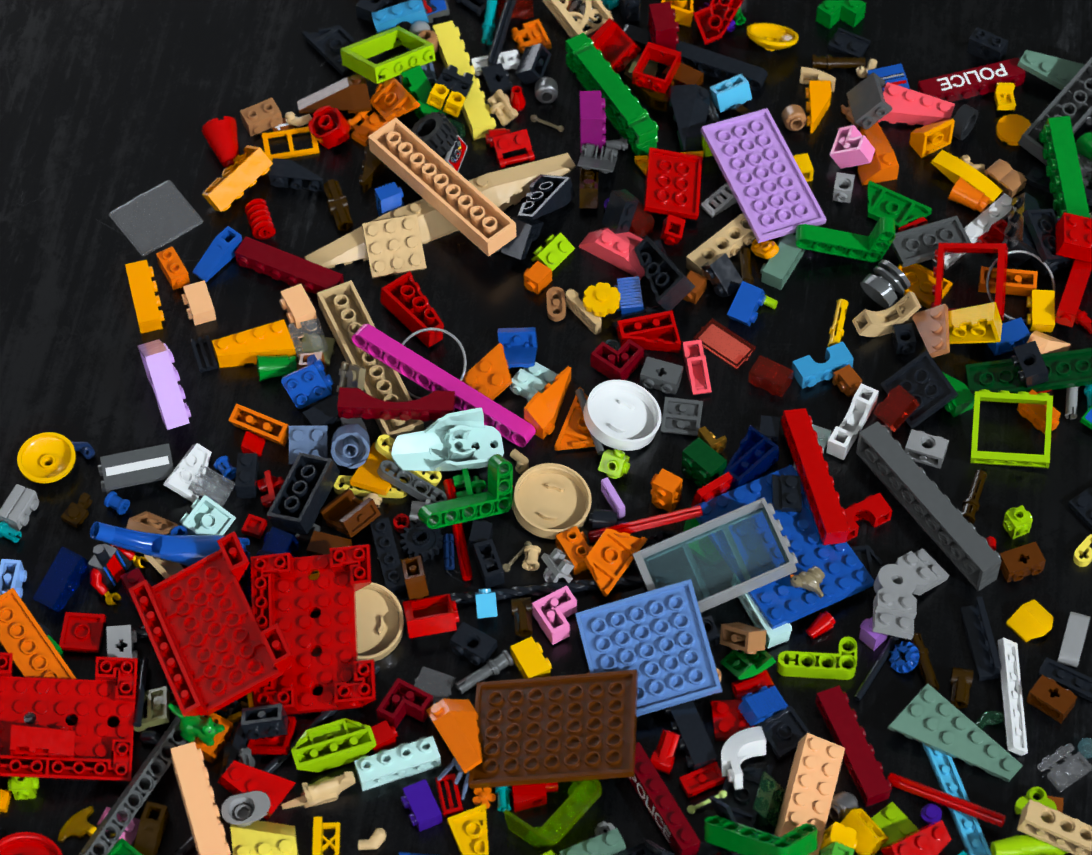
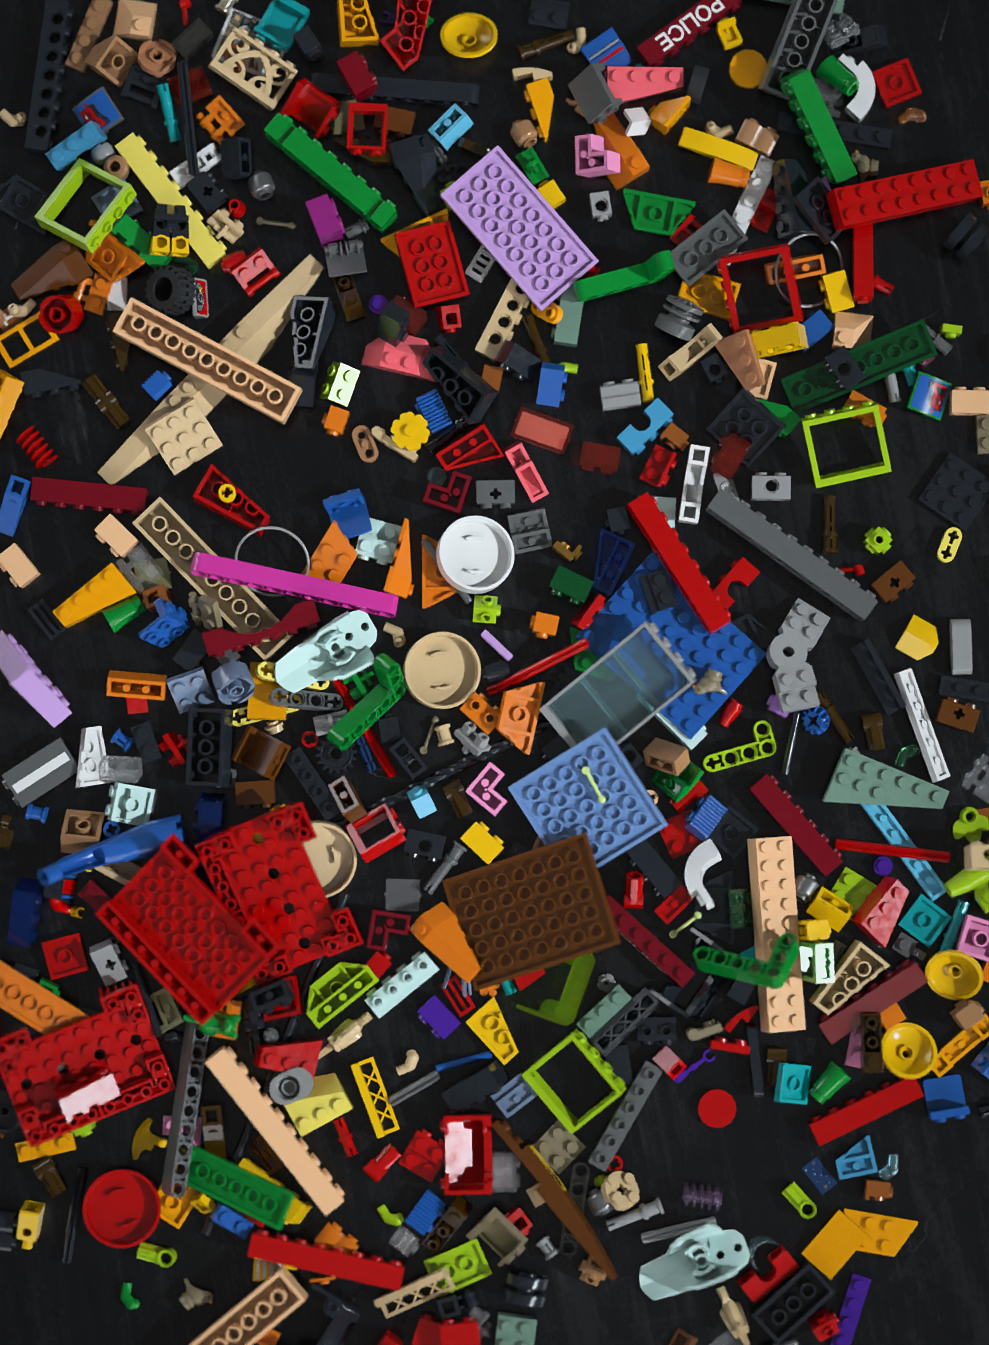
camera: 20 degrees left, 30 degrees up
red plate [241,514,268,539] -> none
none -> yellow bush [218,484,236,503]
none -> green hips [515,146,549,186]
none -> yellowish green hinge [582,766,606,803]
none -> light grey brick [600,379,641,411]
none -> white panel [623,107,651,136]
none -> red bracket [639,445,678,489]
none -> light nougat plate [750,358,777,400]

